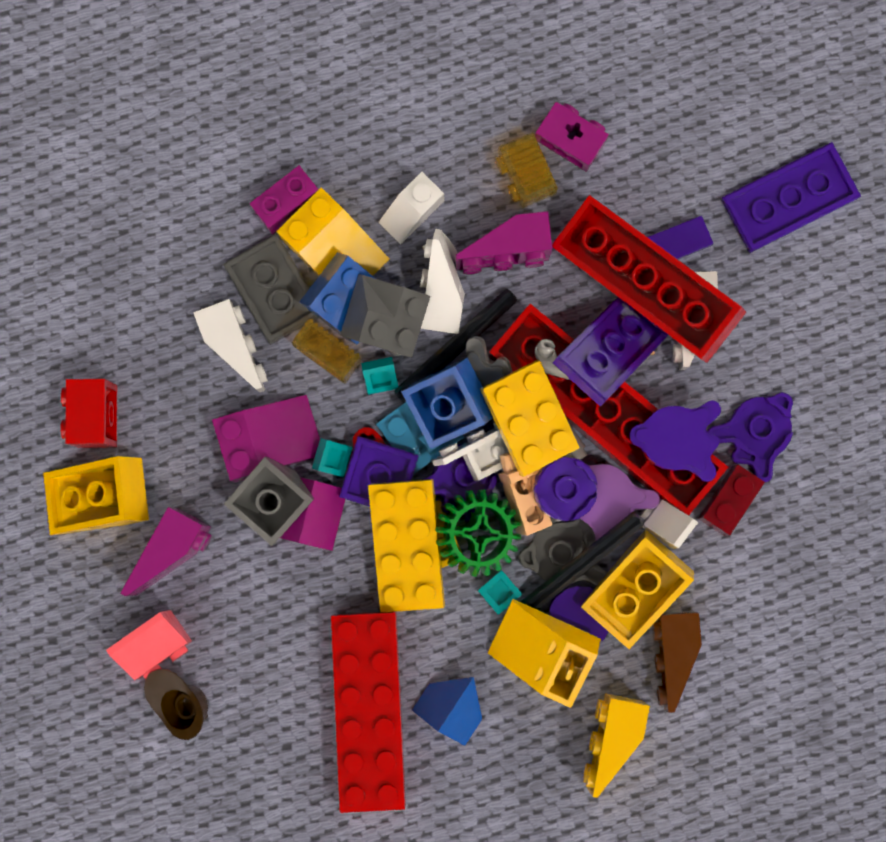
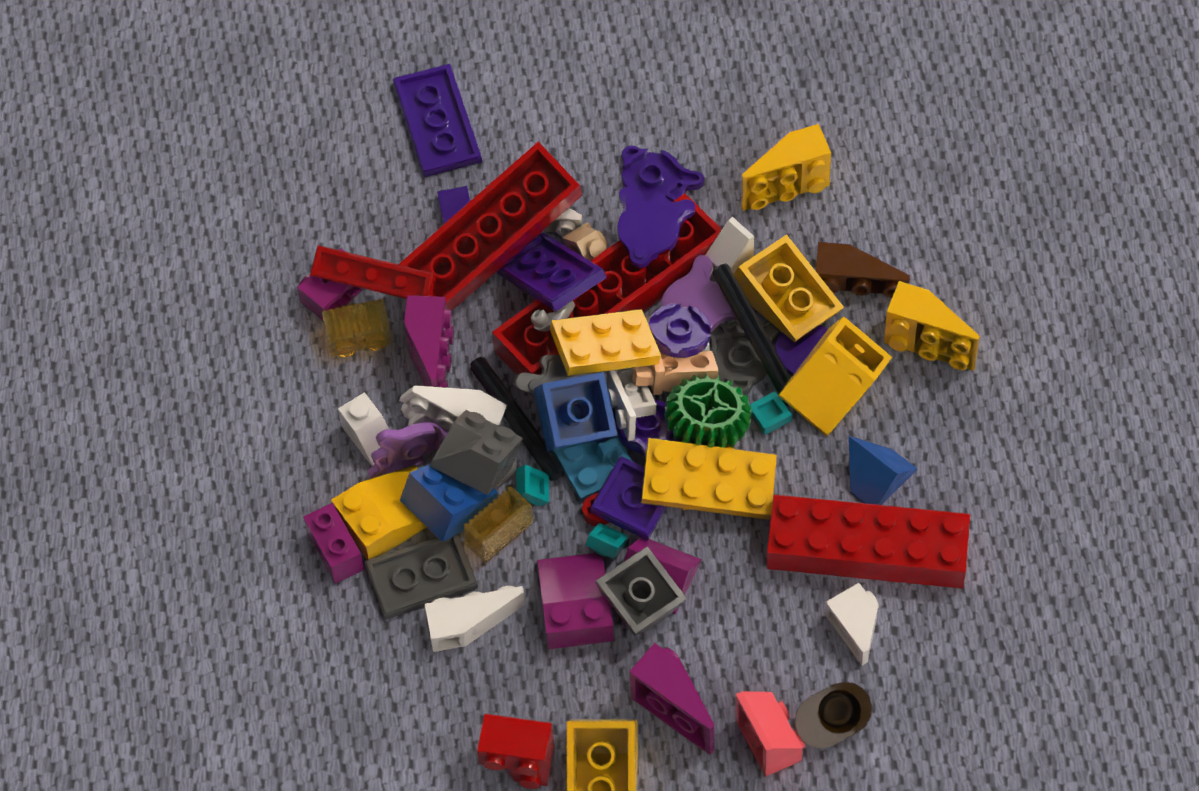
camera: 80 degrees left, 25 degrees down
dark red brick [698,464,765,536] -> none
none -> red tile [310,245,437,299]
none -> medium lavender tile [368,422,449,479]
none -> tan brick [562,223,607,261]
none -> yellow slope [741,124,831,211]
none -> white slope [825,583,879,665]

